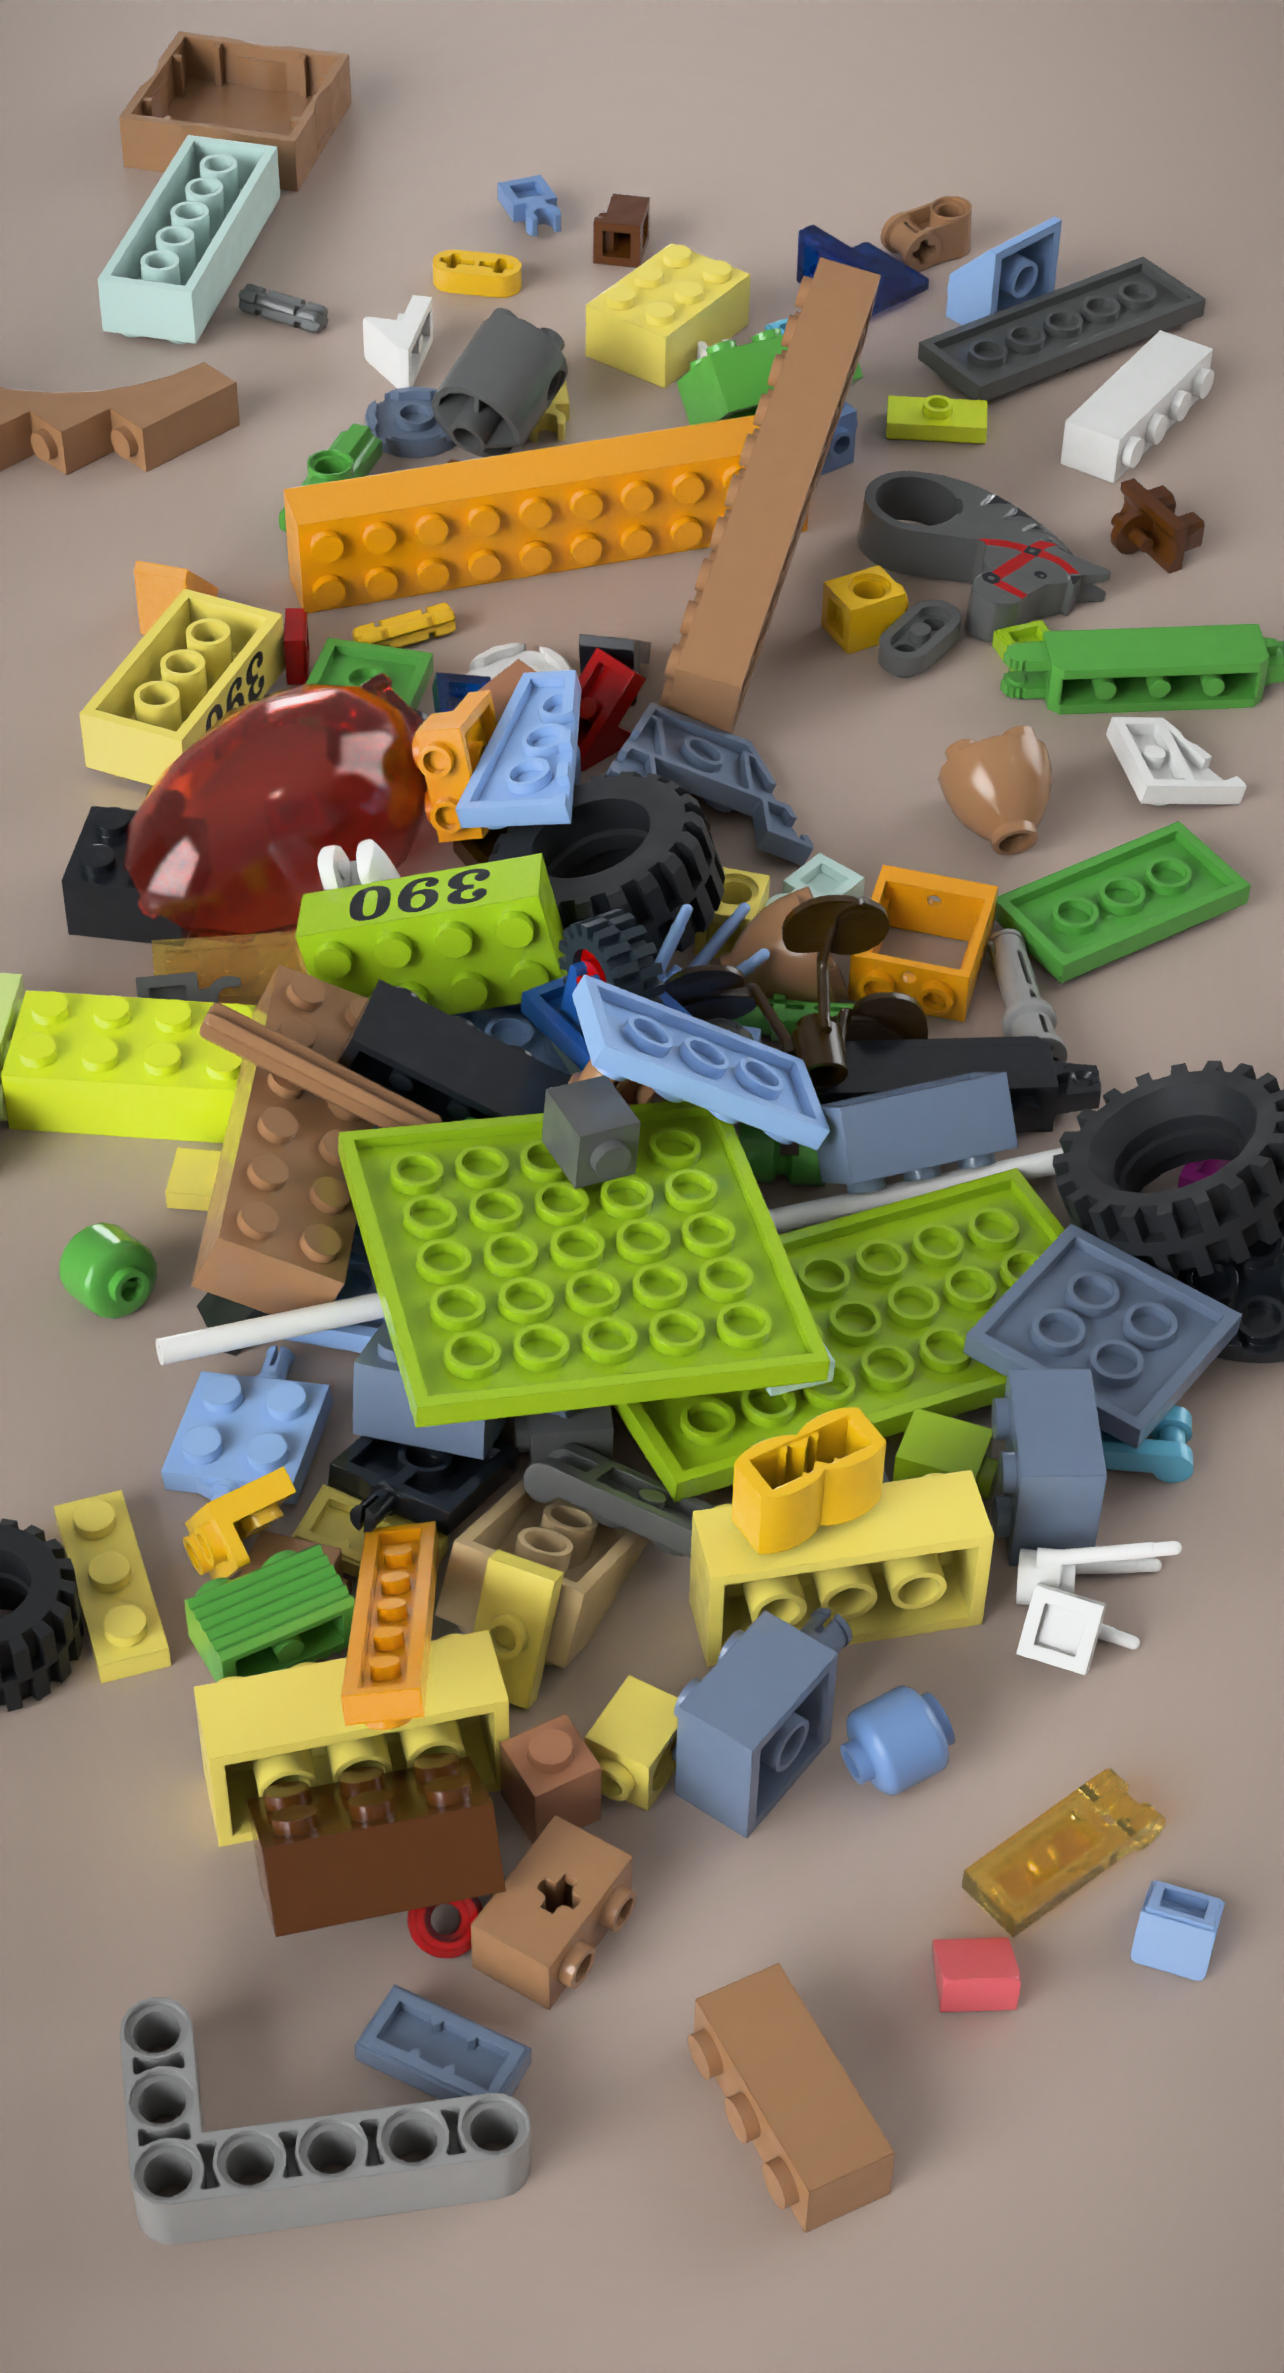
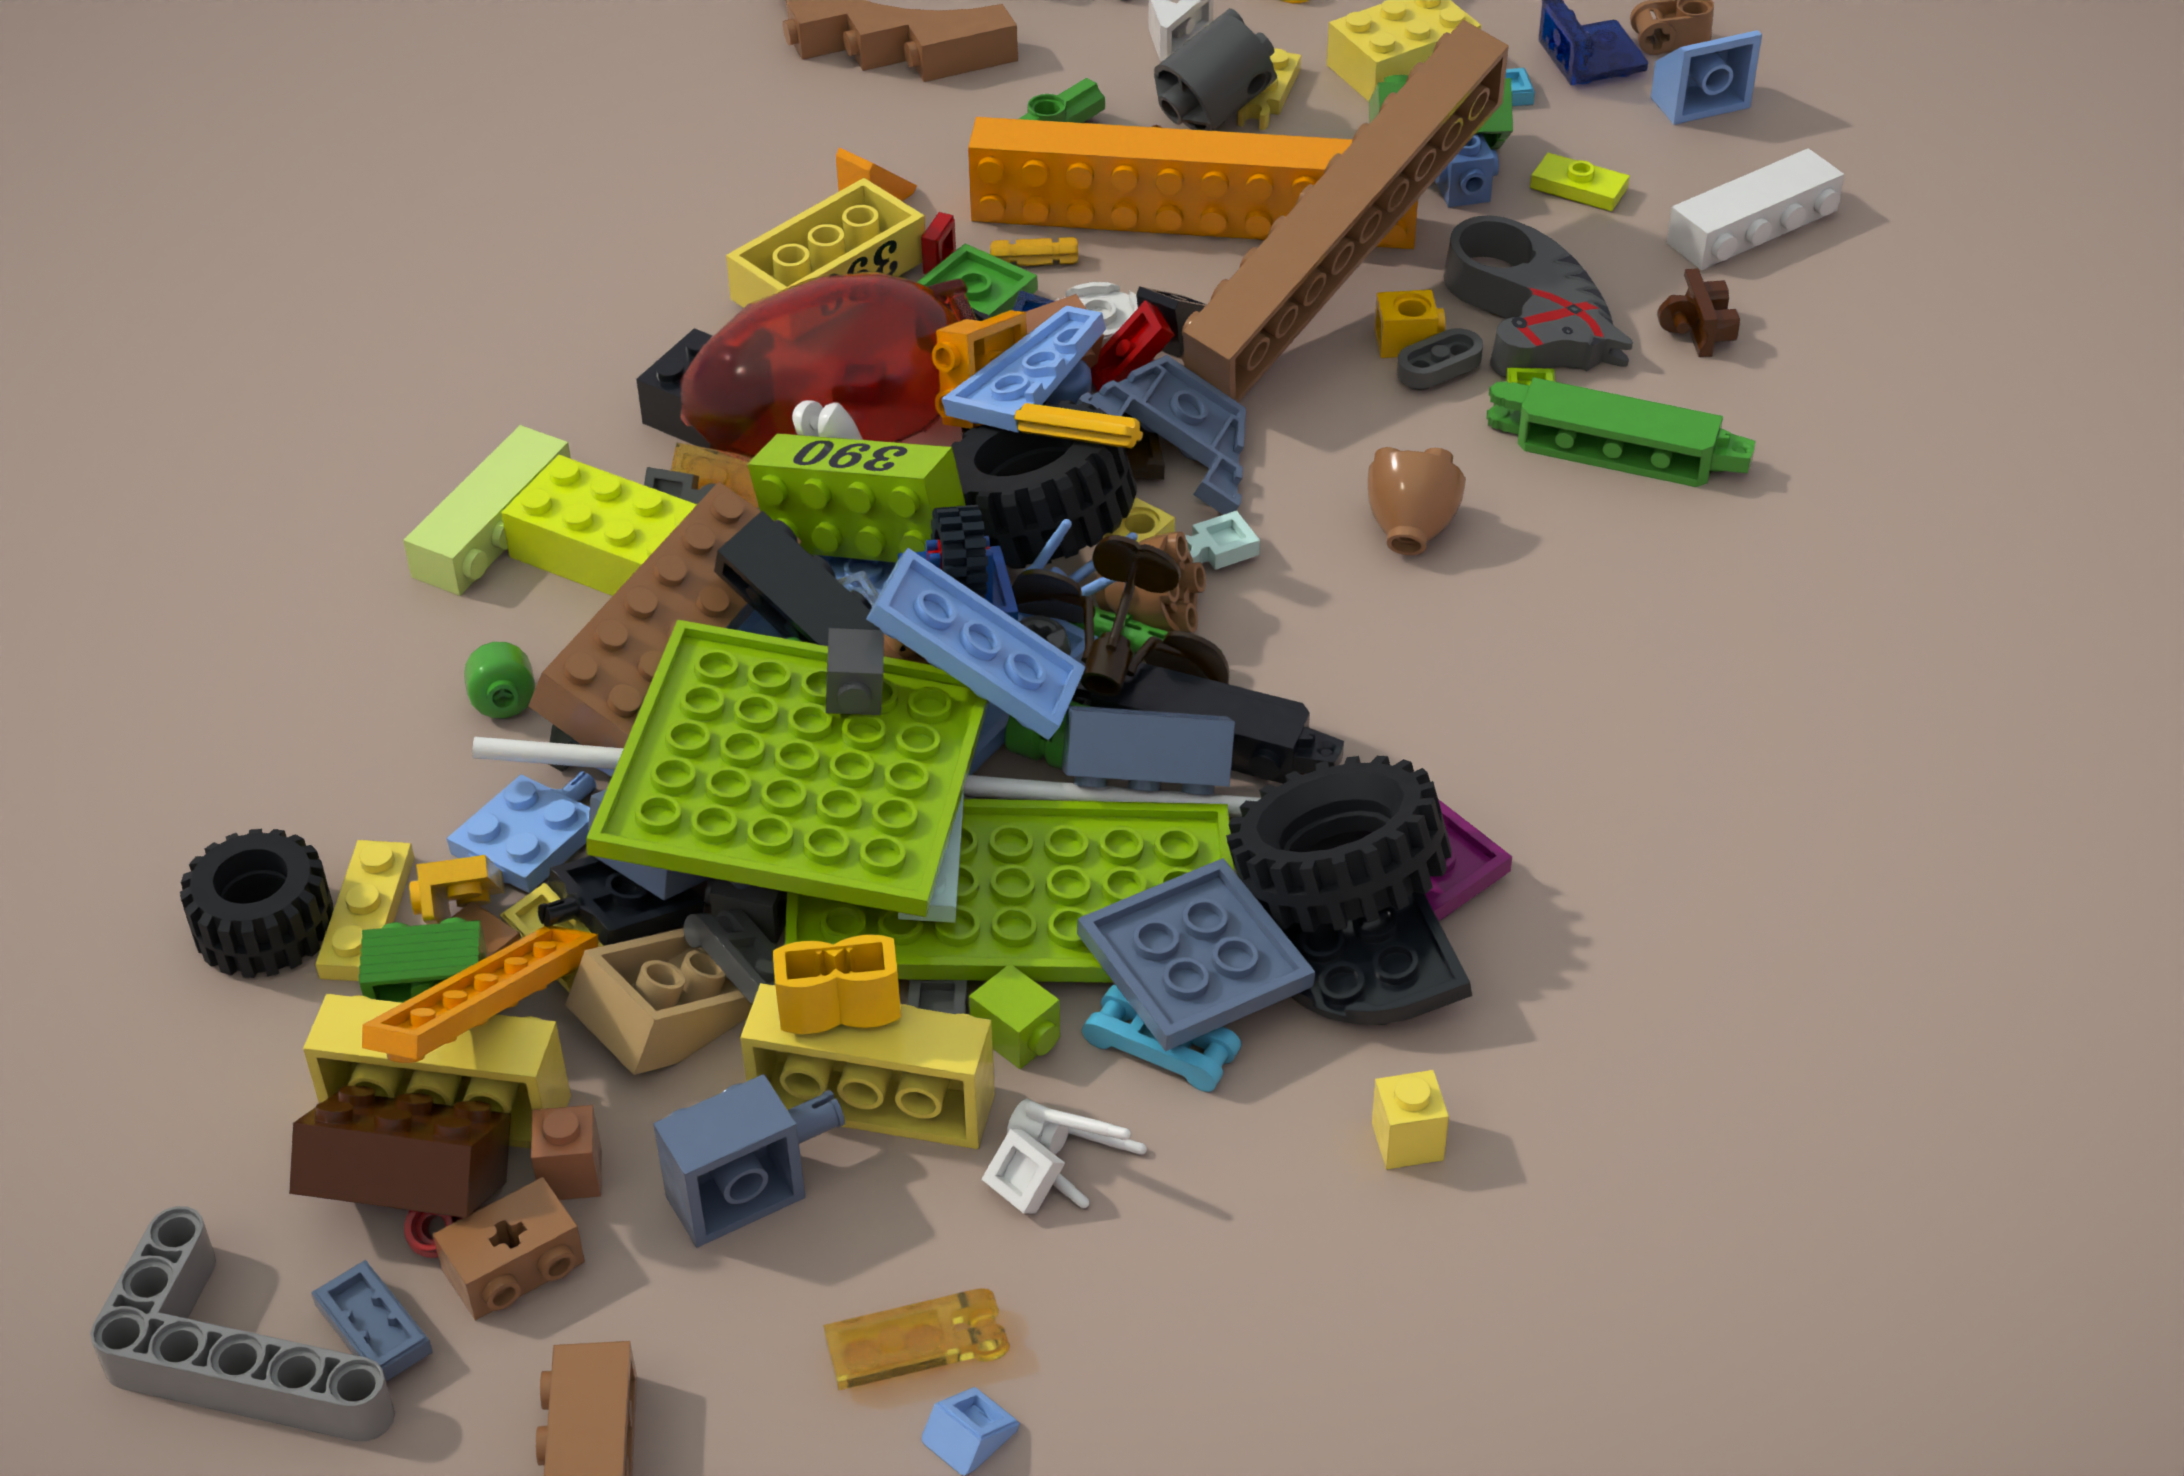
camera: 25 degrees right, 0 degrees up
medium nougat axle [199,1003,442,1128] -> none
sand blue tile [365,386,456,458] -> none
light yellow plate [473,1549,564,1710] -> none
light yellow brick [584,1675,678,1811] -> none
medium blue head [840,1685,955,1796] -> none
light orange window [847,864,998,1022] -> none
dark grey plate [918,257,1206,402] -> none
coral slope [932,1937,1021,2012] -> none
light grey pin [986,928,1068,1063] -> none
sand blue brick [992,1369,1107,1566] -> none
bright green plate [995,821,1251,983] -> none
white wing [1106,717,1247,806] -> none
none -> yellow axle [1014,403,1143,448]

